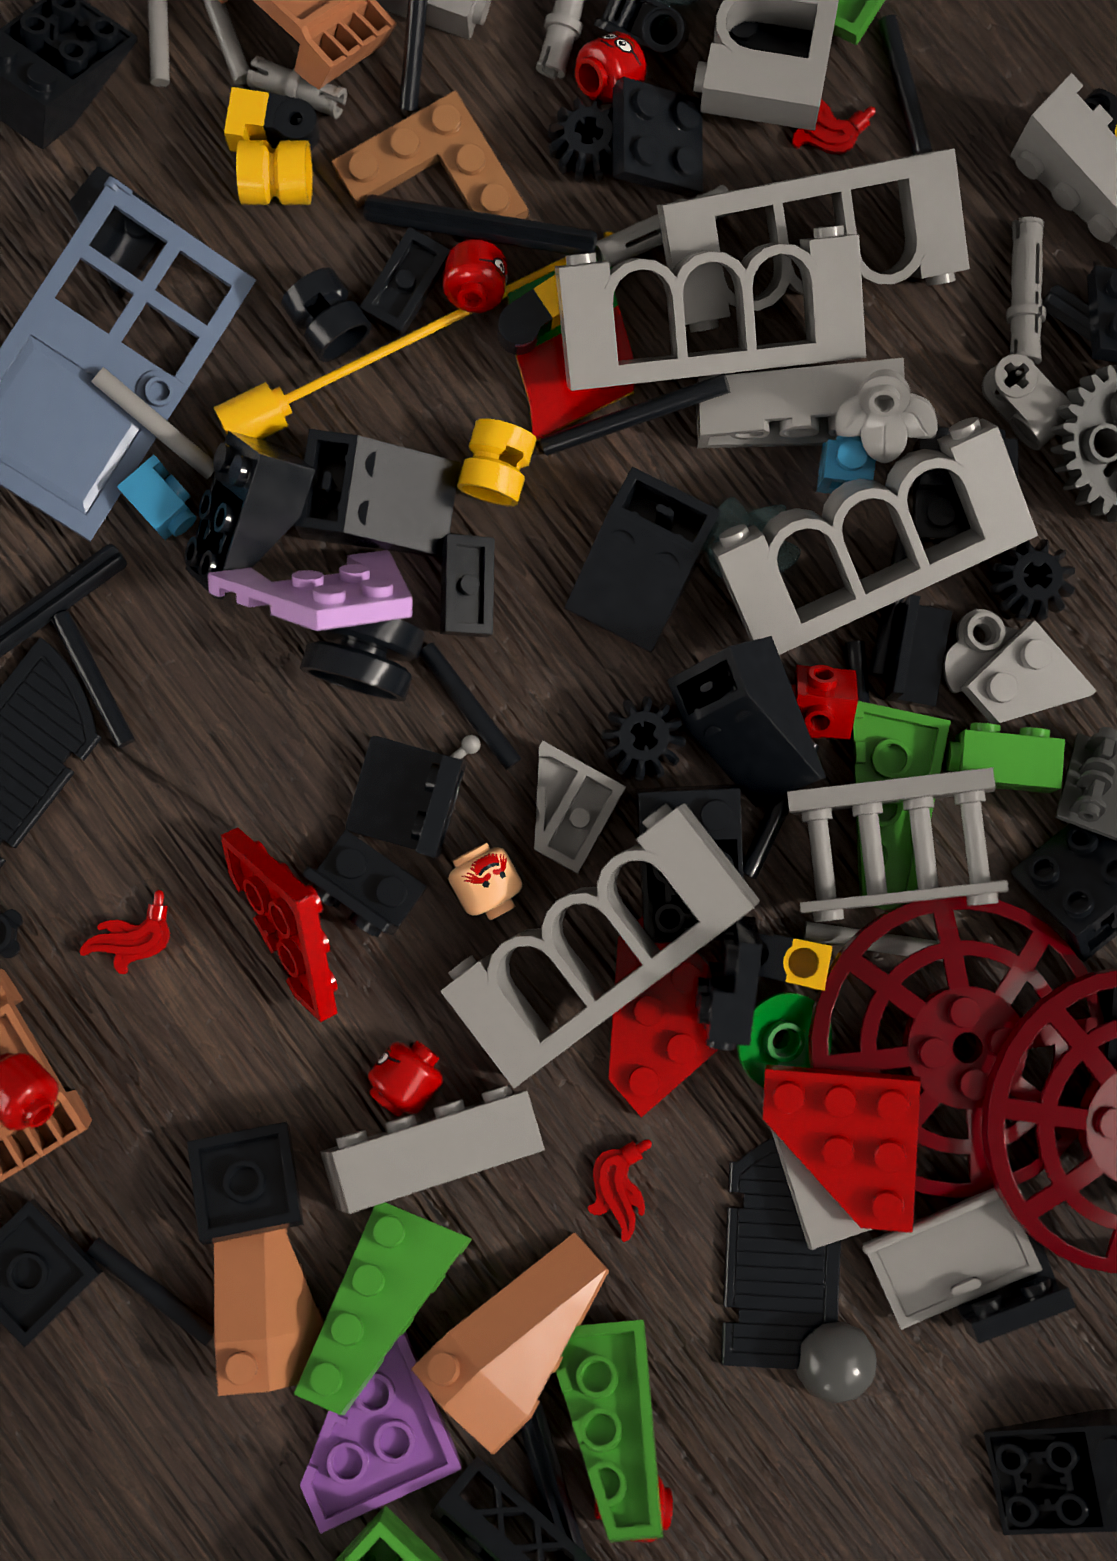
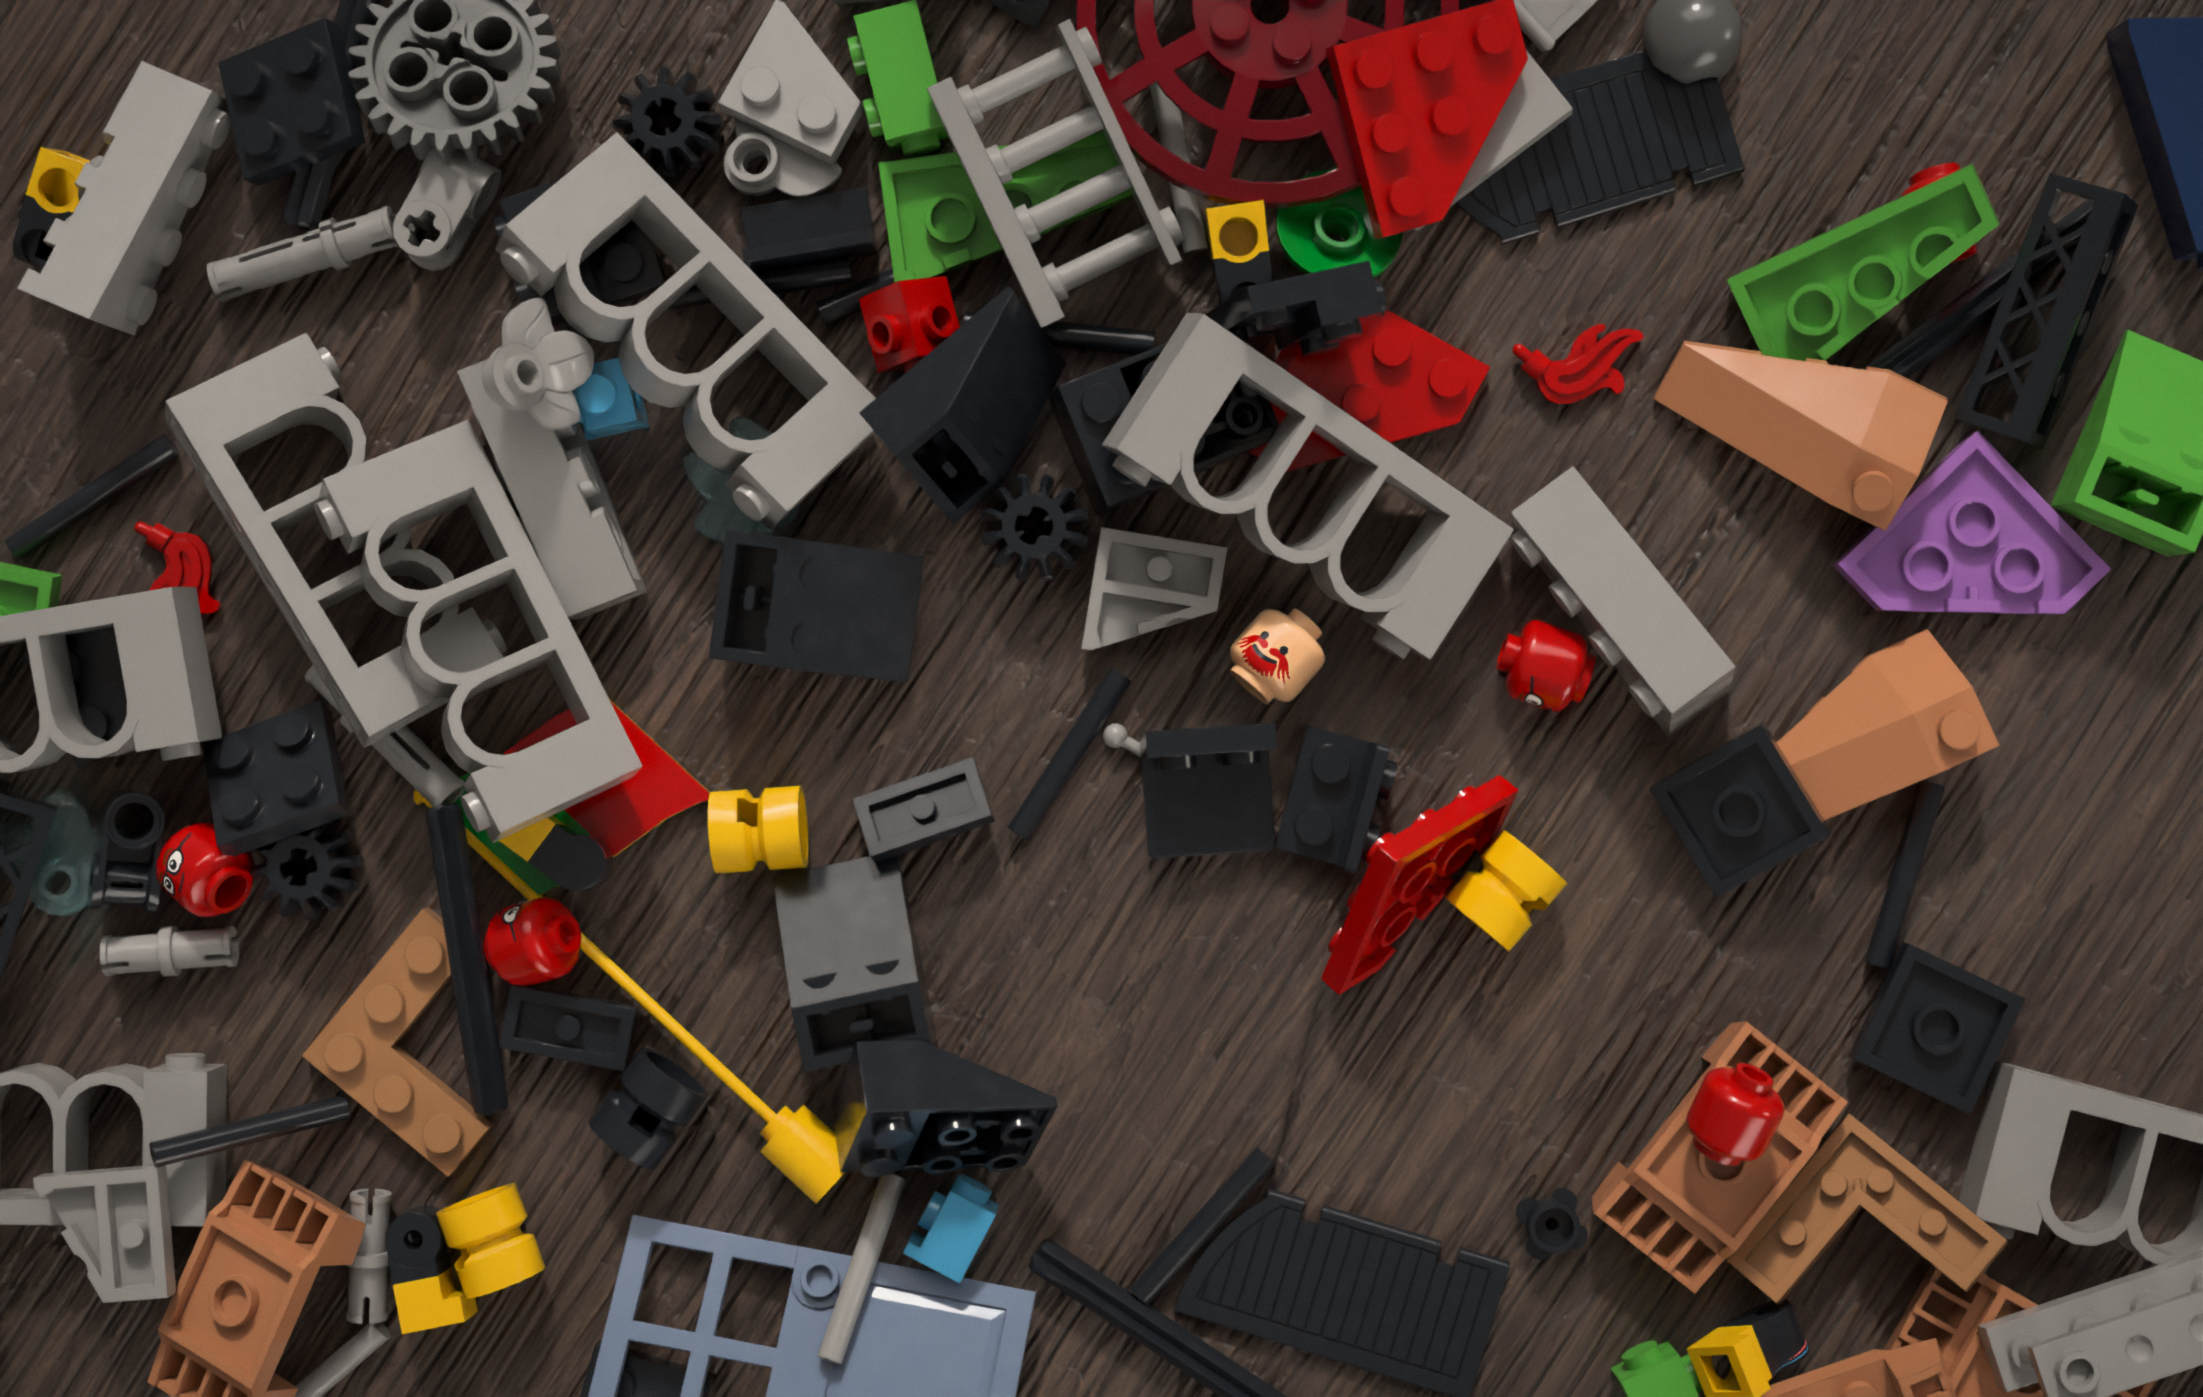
camera: 110 degrees left, 5 degrees up
red piece [80,890,170,975] -> none
lavender wing [208,550,412,631] -> none
bright green wing [294,1202,472,1416] -> none
black wheel [300,619,425,702] -> none
black bar [540,374,730,456] -> none
none -> yellow wheel [1445,830,1568,952]

